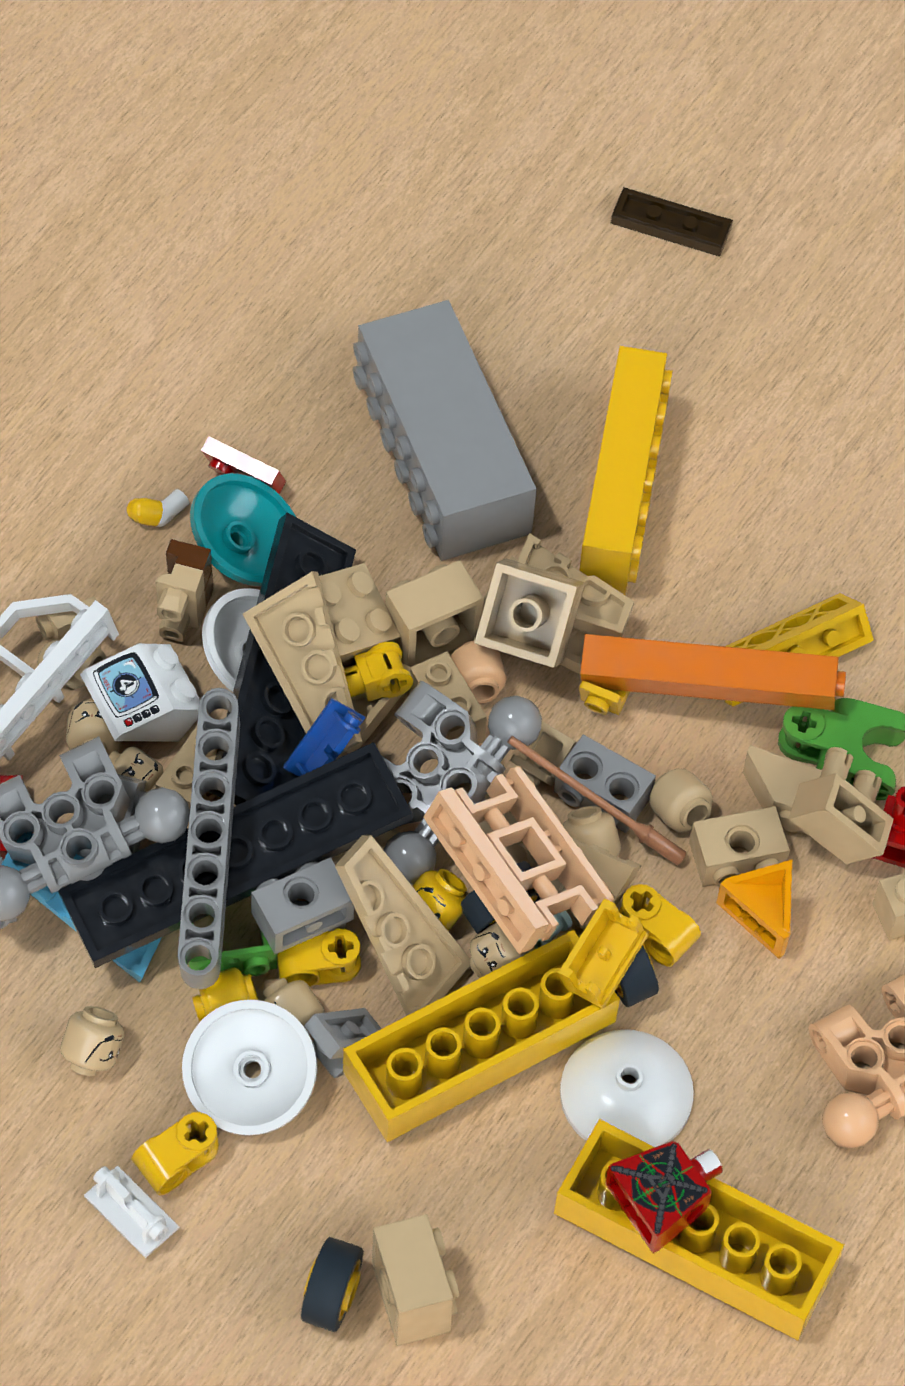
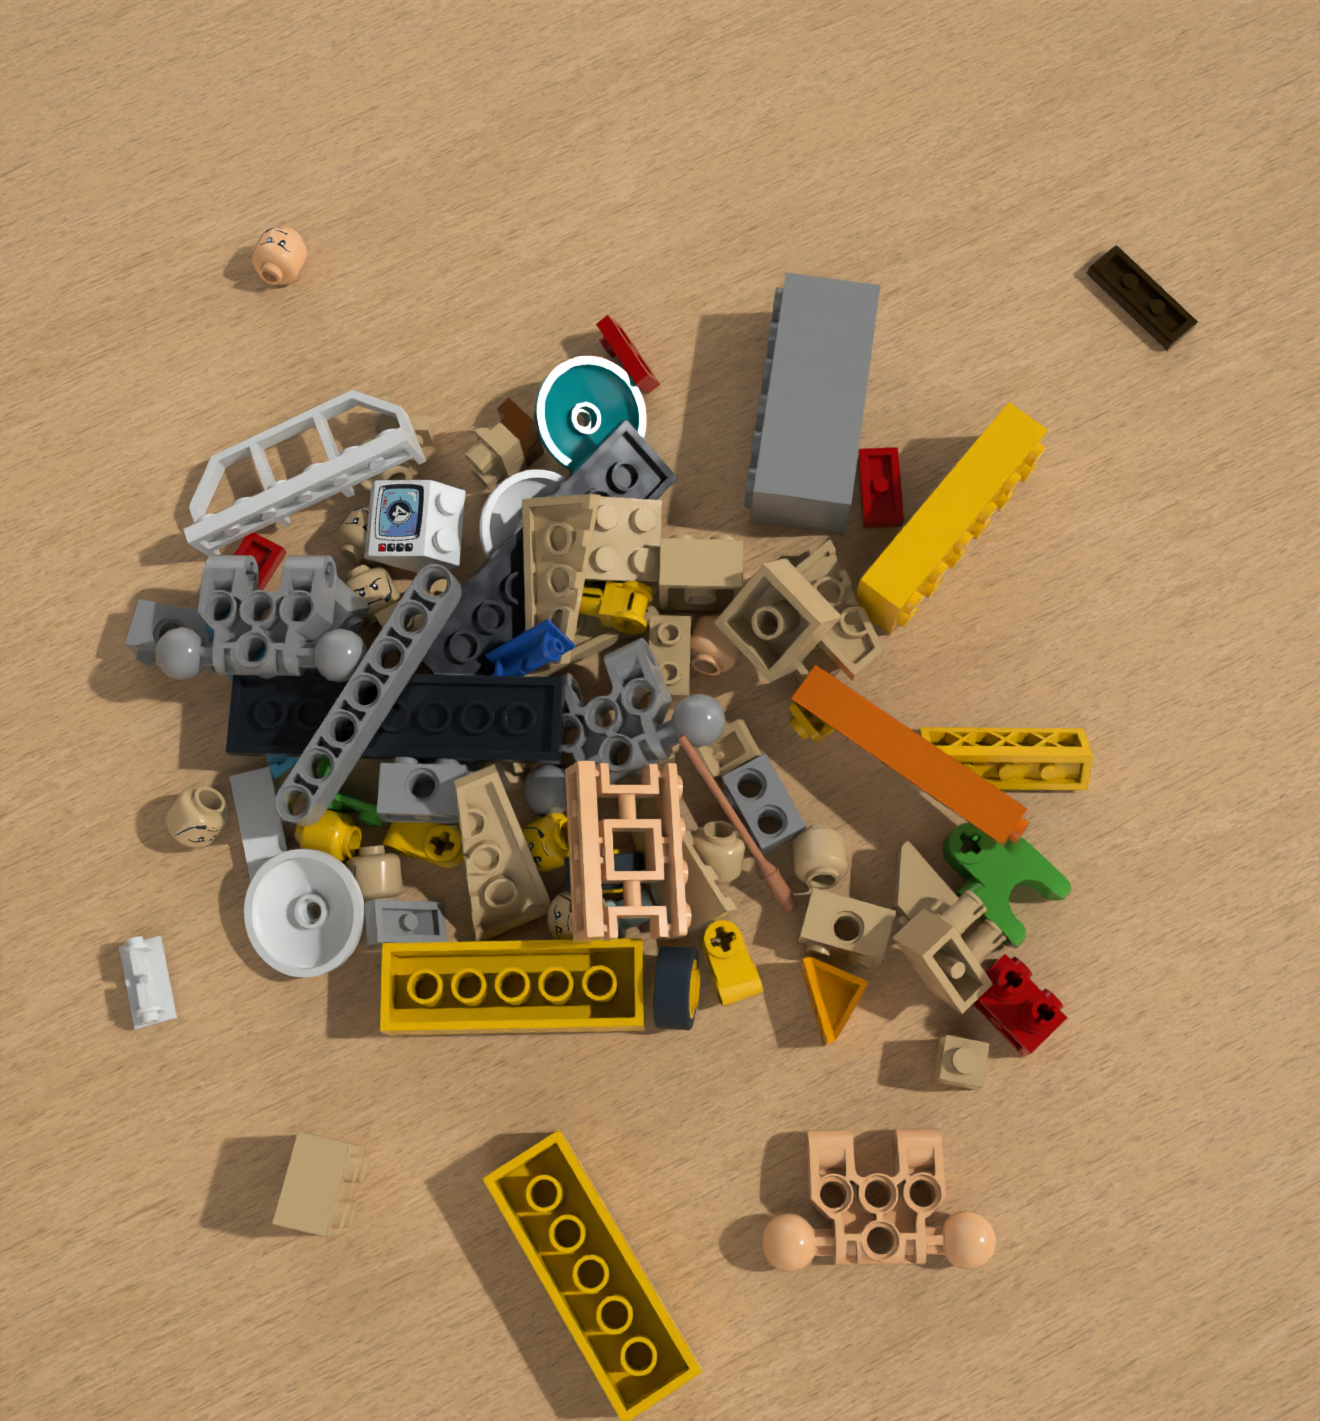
camera: 35 degrees right, 15 degrees up
arm [126,489,189,527] -> none
yellow piece [131,1112,219,1196] -> none
black wheel [301,1237,364,1332] -> none
yellow hinge [558,898,649,1009] -> none
white dish [560,1029,694,1147] -> none
torso [605,1141,723,1254] -> none
none -> white tile [229,766,290,881]
none -> red plate [857,447,904,528]

